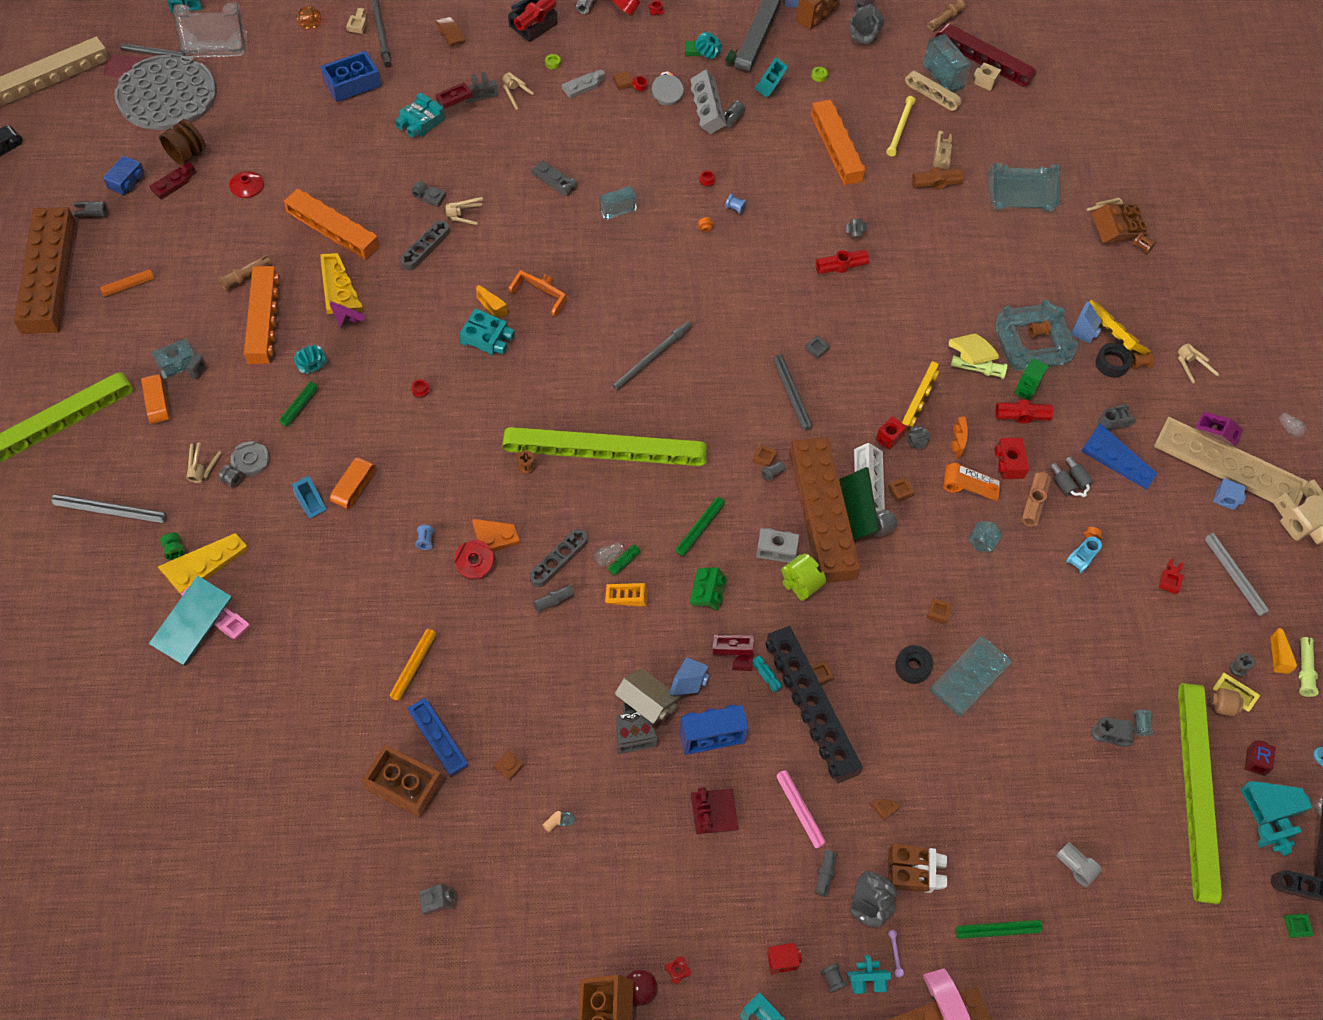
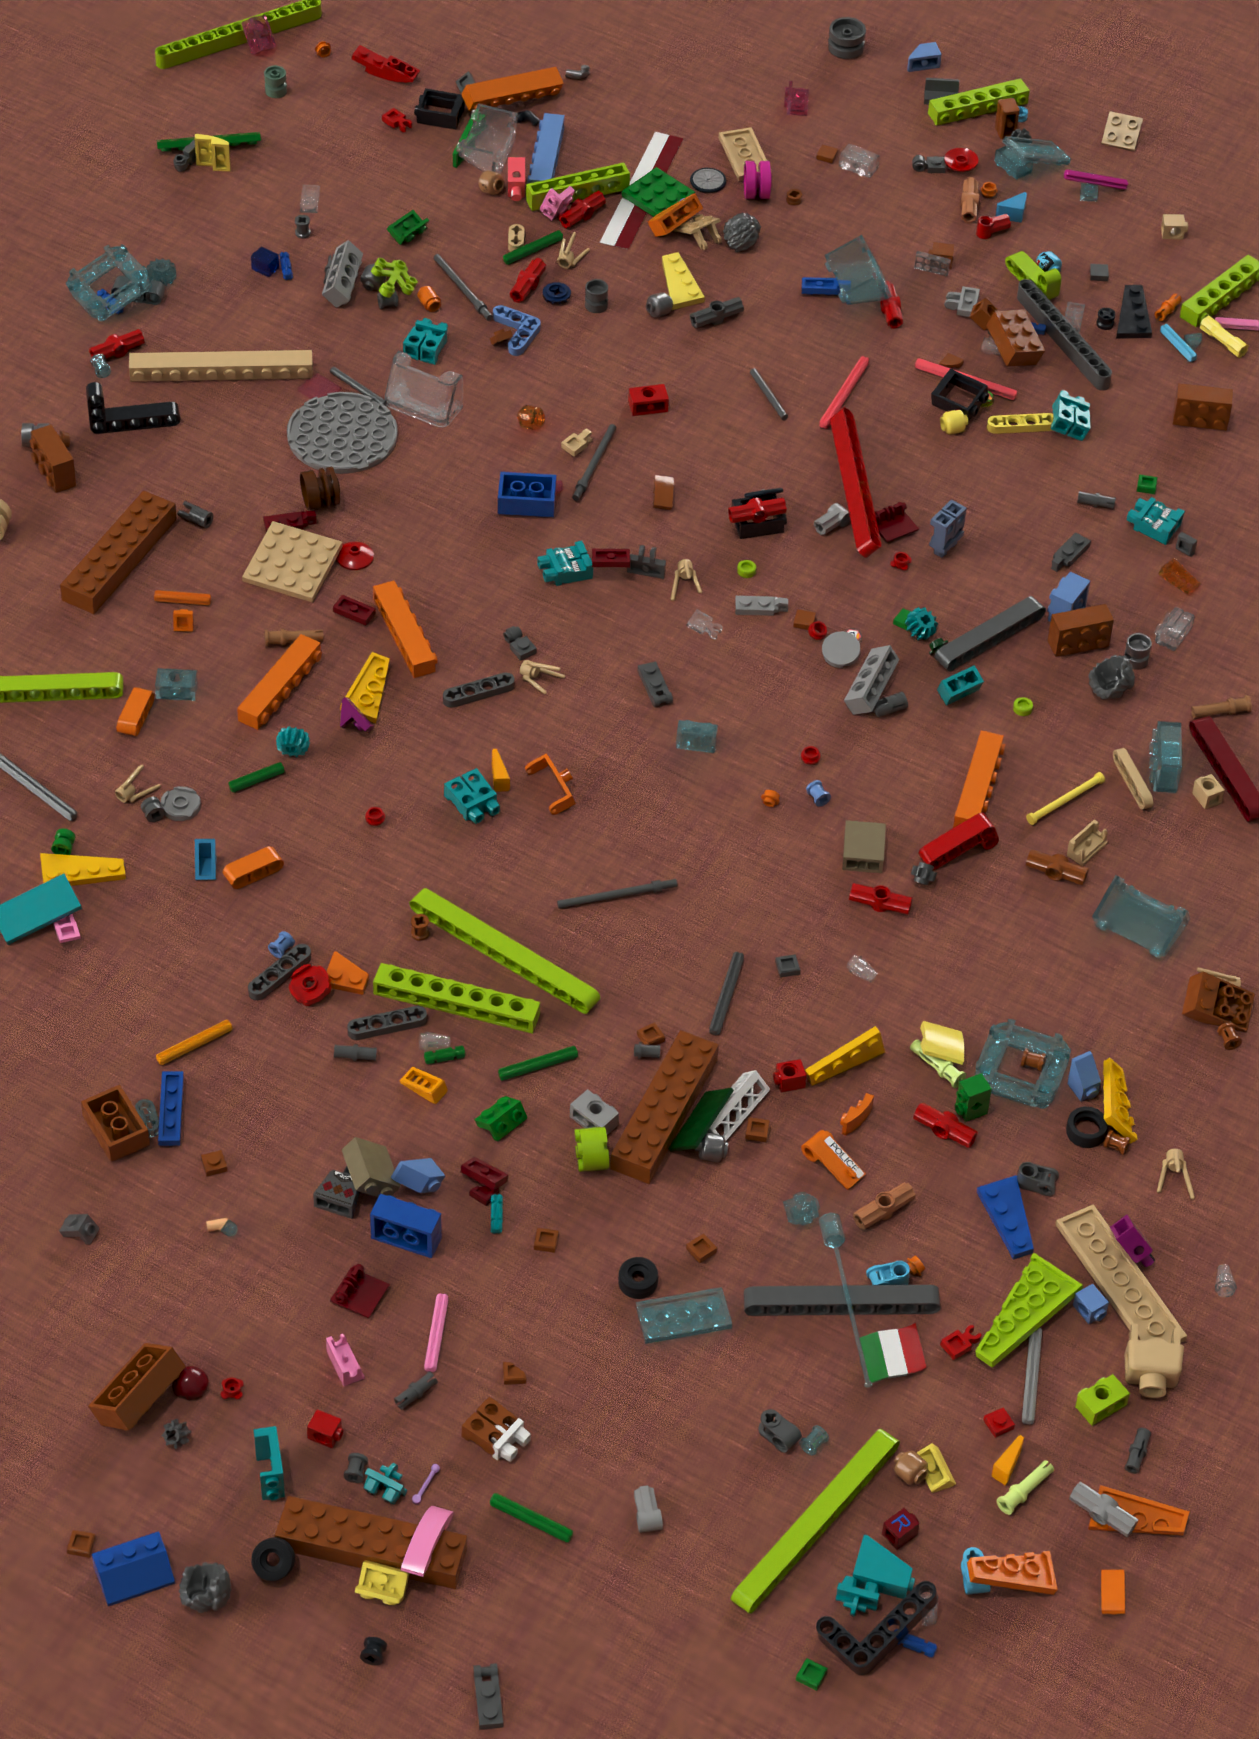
camera: 35 degrees right, 10 degrees down
blue brick [103,155,144,195] -> none
dark grey tile [187,353,206,380] -> none
black brick [765,626,863,784] -> none
dark grey hair [850,871,897,928] -> none
dark grey gear [907,425,930,450] -> none
red brick [995,438,1029,479] -> none
dark grey piece [1050,457,1094,497] -> none
dark grey bush [1230,652,1255,677] -> none
none -> clear light blue beam [135,1099,159,1138]
none -> orange tile [173,609,194,631]
none -> tan plate [242,521,343,603]
none -> dark grey beam [248,944,311,1001]
none -> bright pink hinge [326,1334,364,1386]
none -> dark red plate [333,595,376,626]
none -> lime brick [373,963,540,1034]
none -> clear plate [686,609,723,640]
none -> dark grey beam [743,1285,941,1316]
none -> flag [819,1213,926,1388]
none -> dark tan brick [842,820,886,873]
none -> clear cone [846,954,878,983]
none -> red beam [918,813,999,870]
none -> lime wing [975,1253,1083,1368]
none -> red plate [983,1407,1015,1438]
none -> lime brick [1075,1374,1130,1426]

